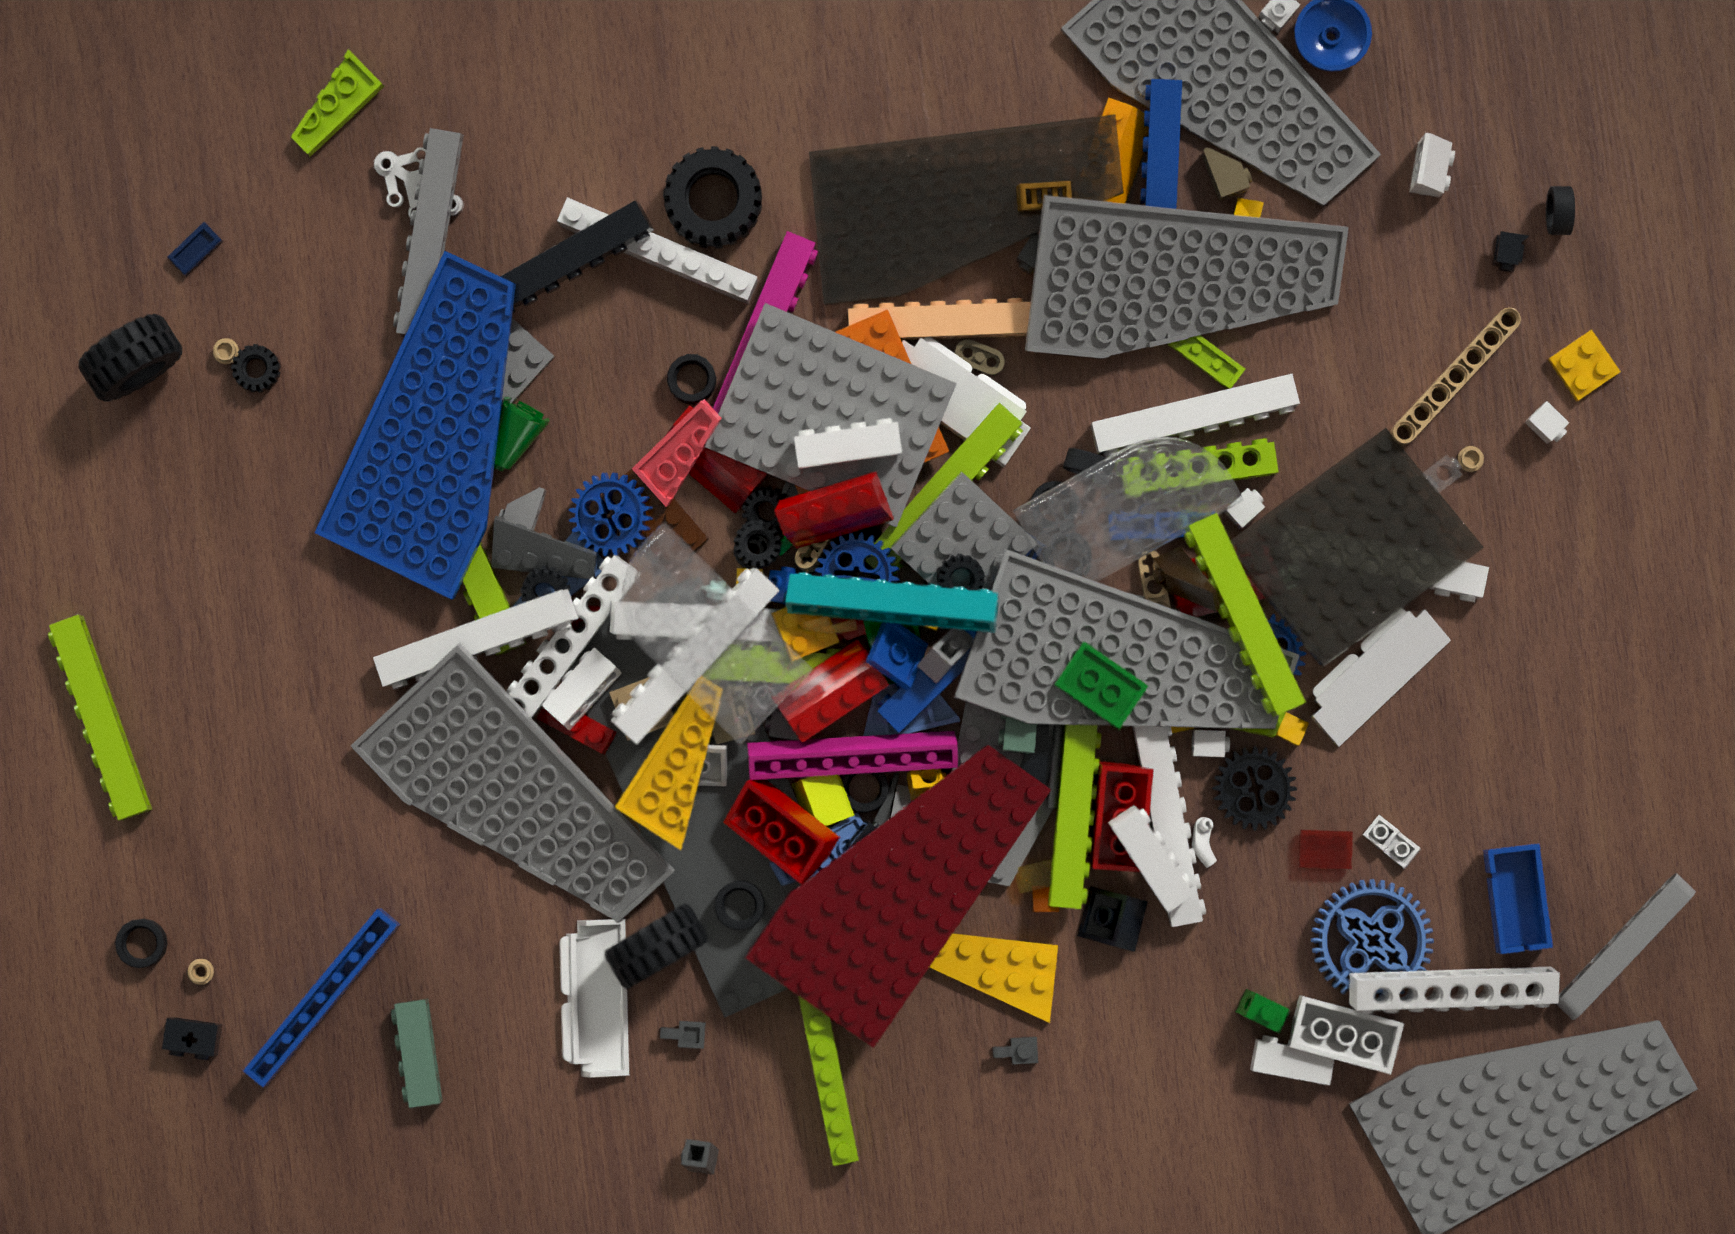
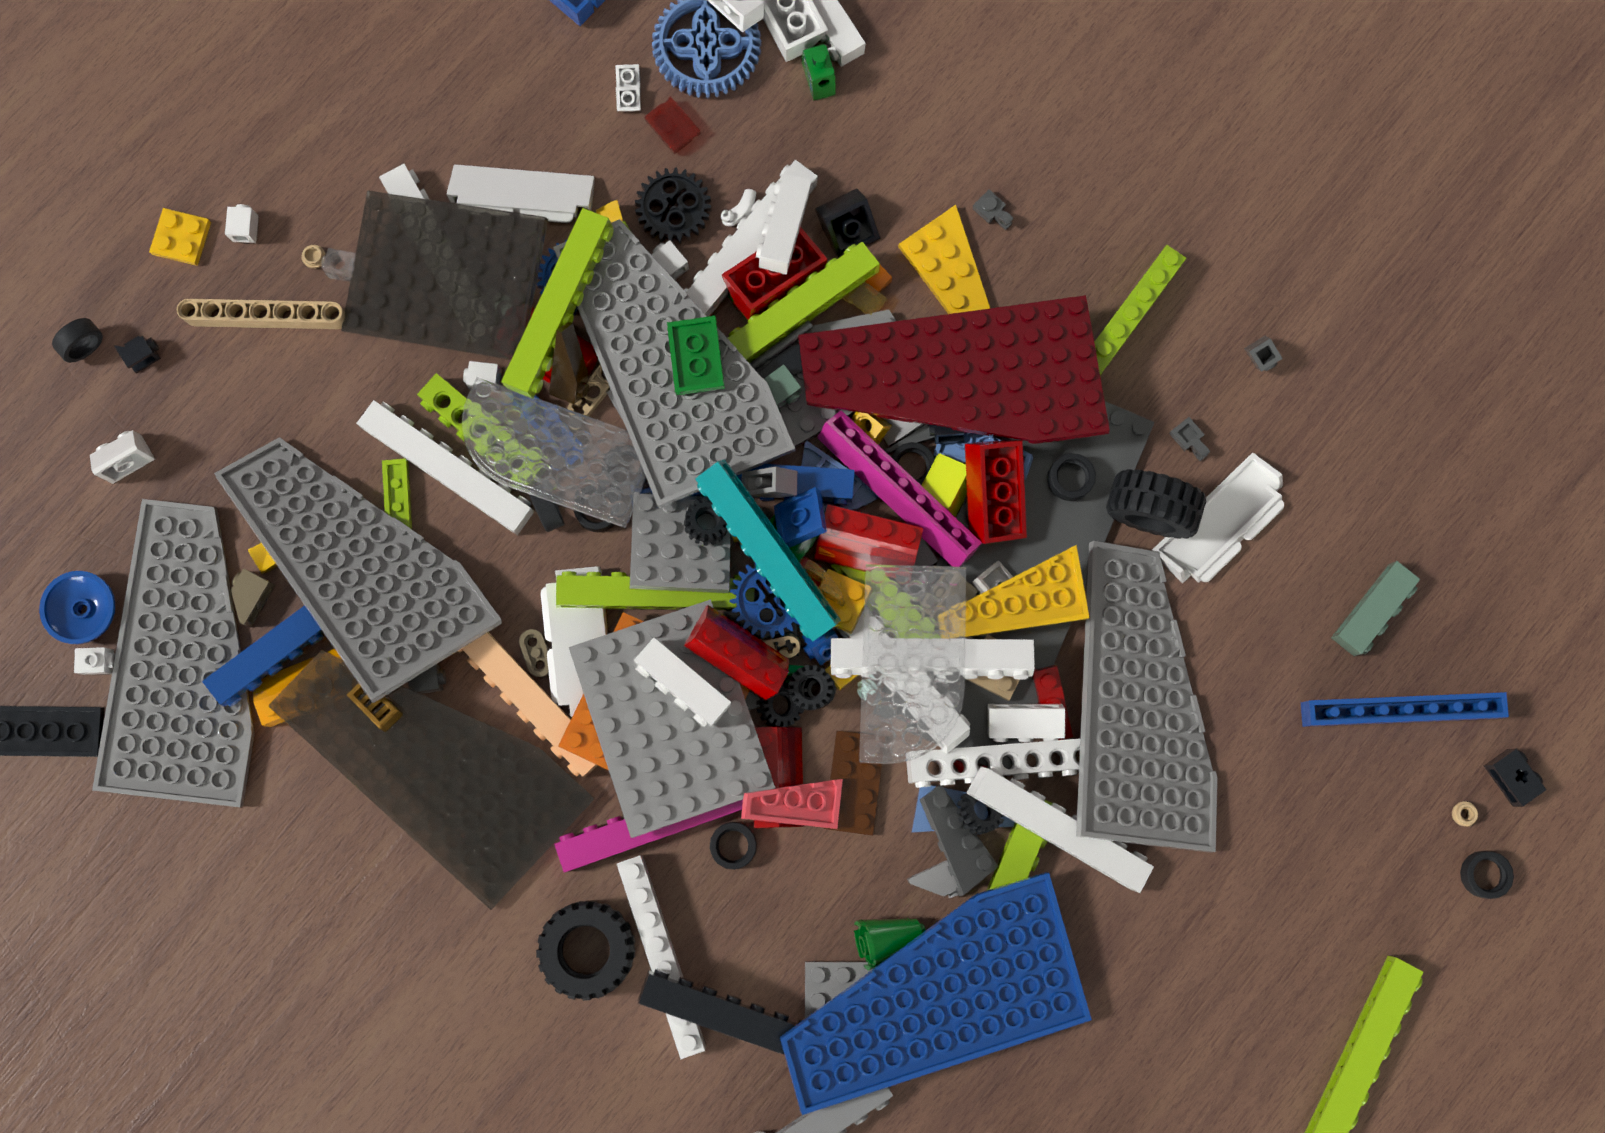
camera: 135 degrees left, 5 degrees down
blue gear [569,472,653,556] -> none

